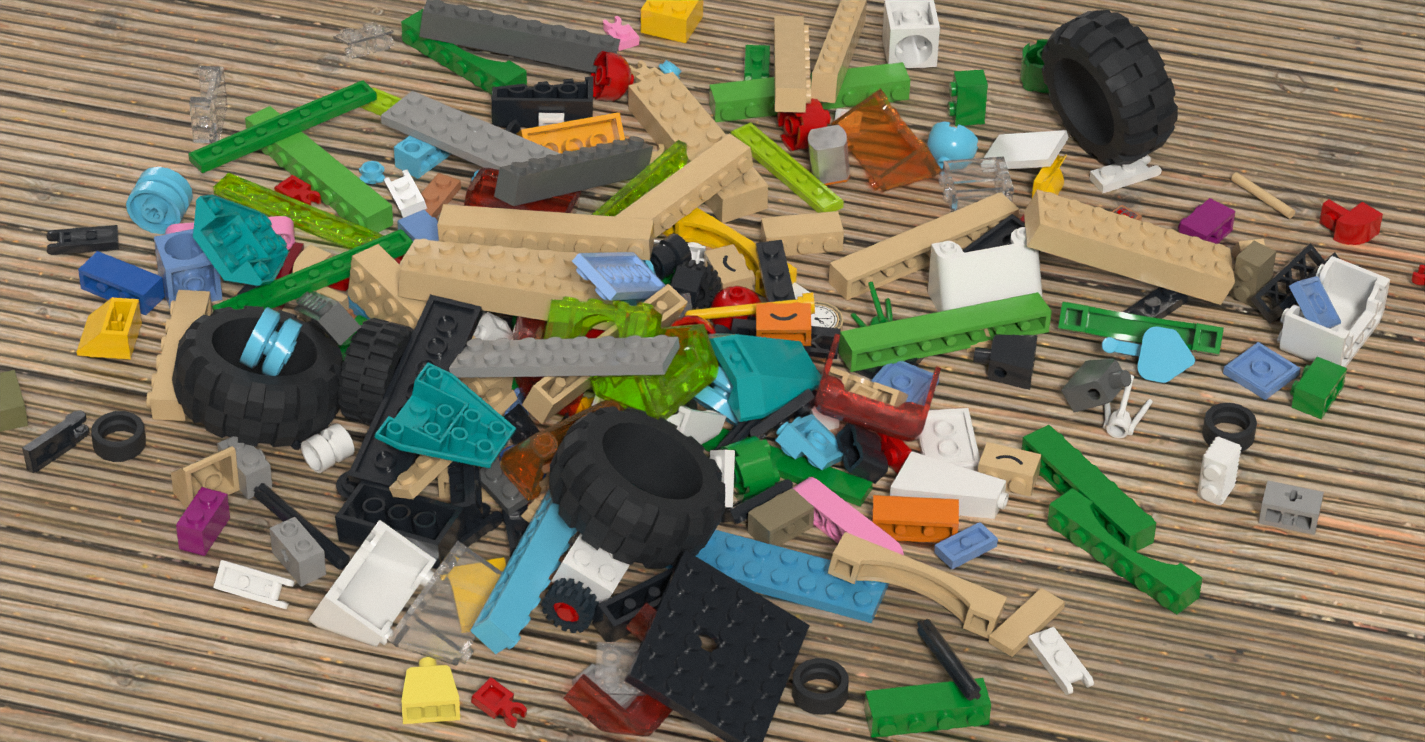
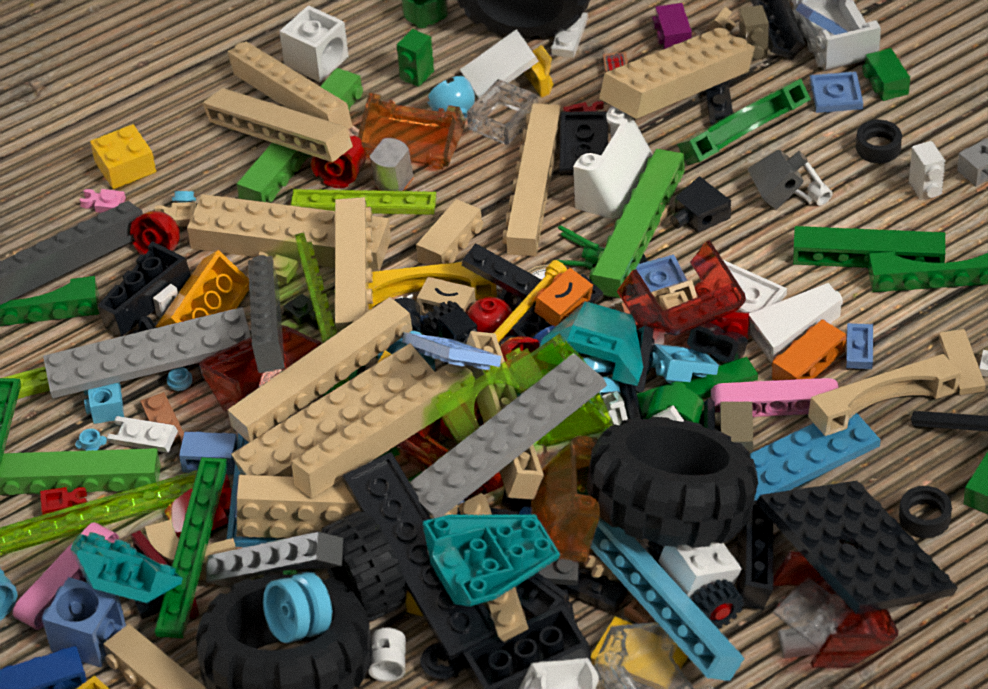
camera: 45 degrees left, 5 degrees up
green hinge [744,45,770,81] -> none
tan brick [978,442,1041,497] -> none
medium azure piece [1102,327,1196,383] -> none

